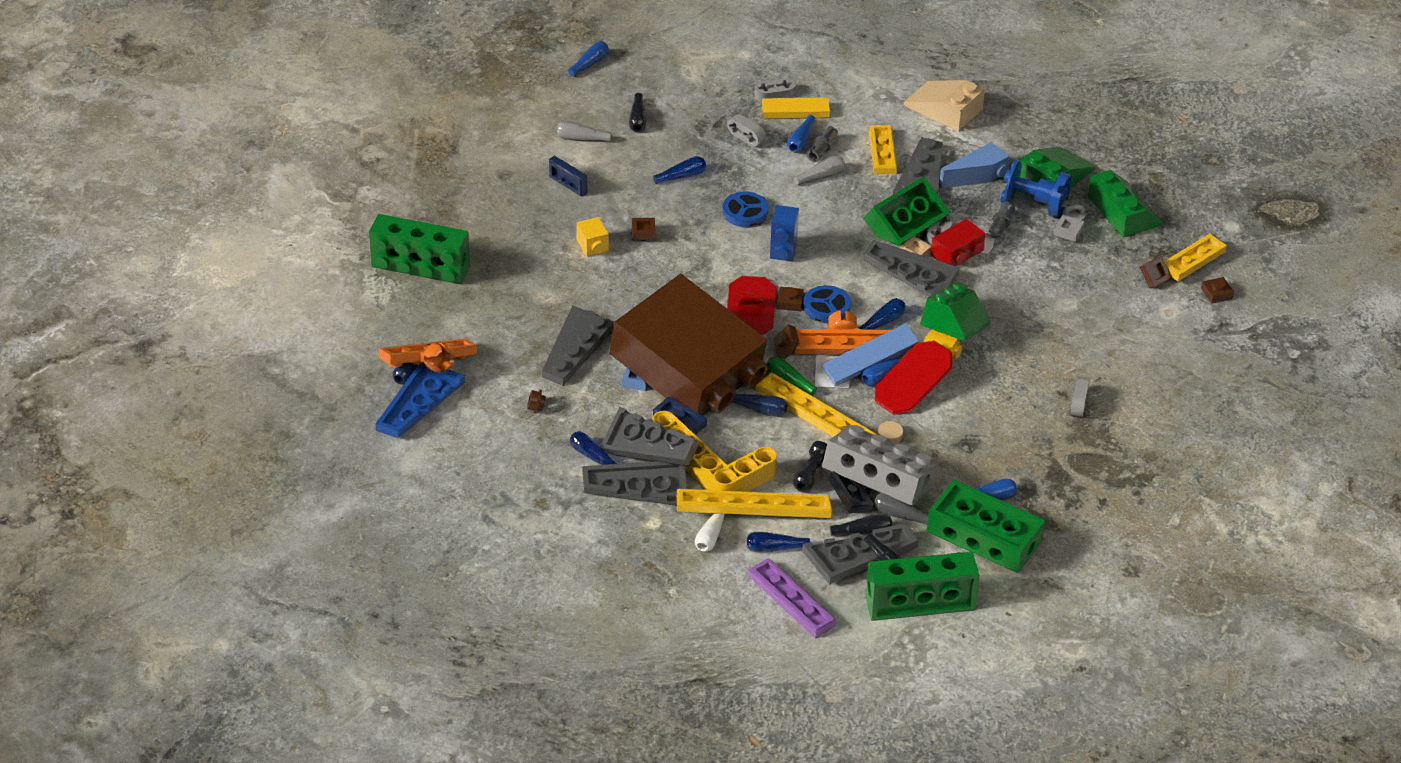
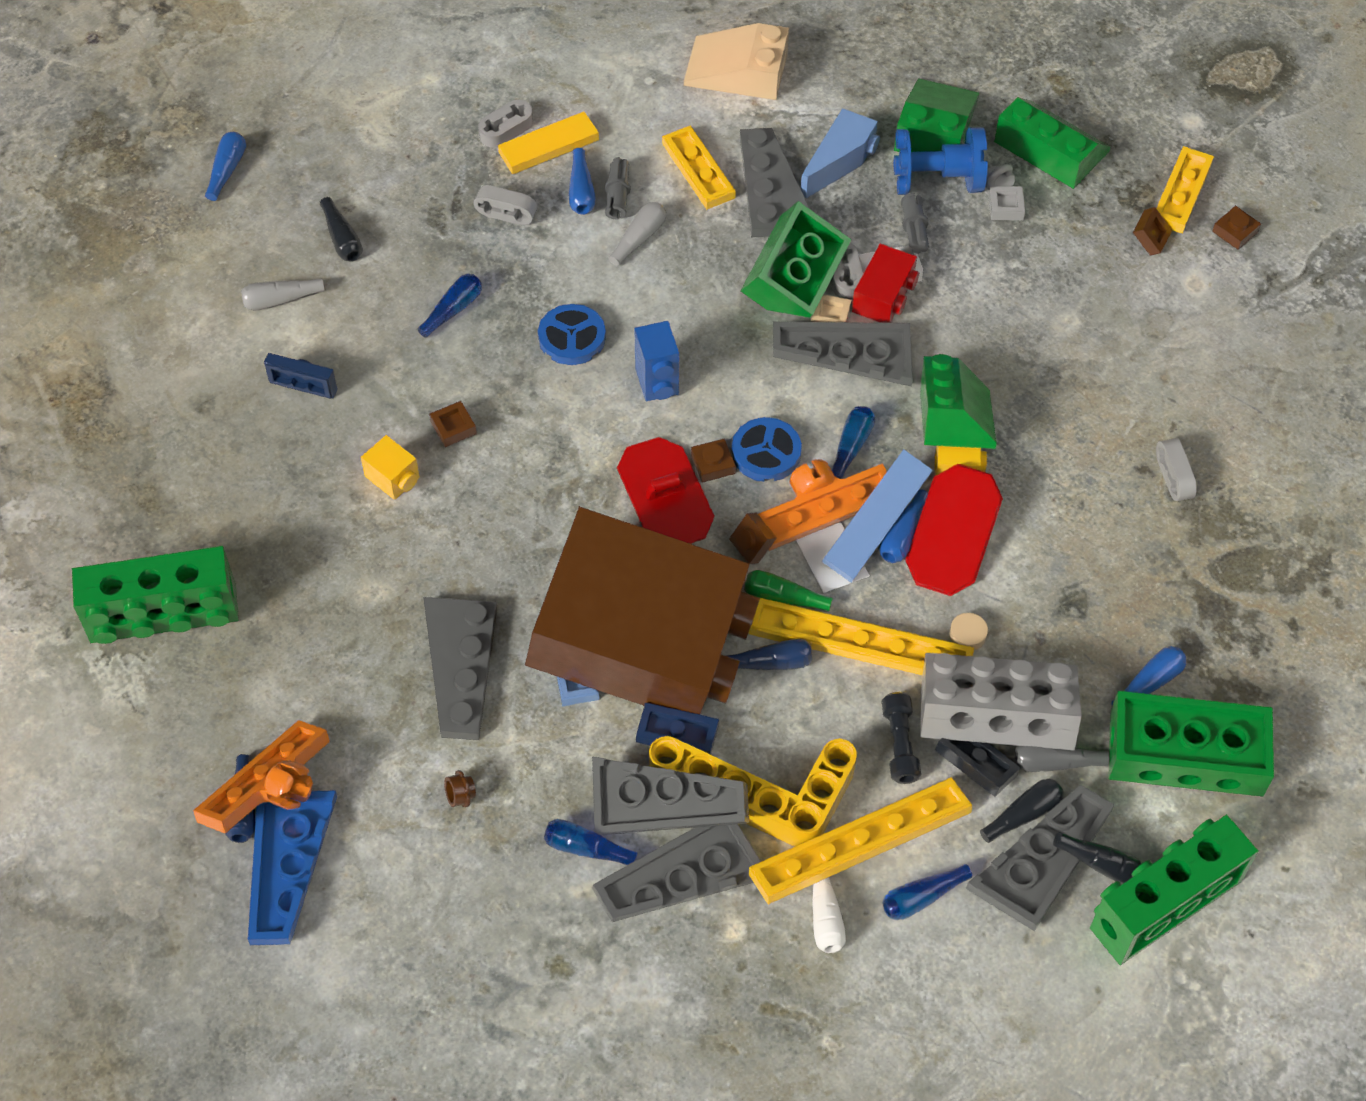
camera: 25 degrees left, 15 degrees up
medium lavender tile [748,558,836,638] -> none

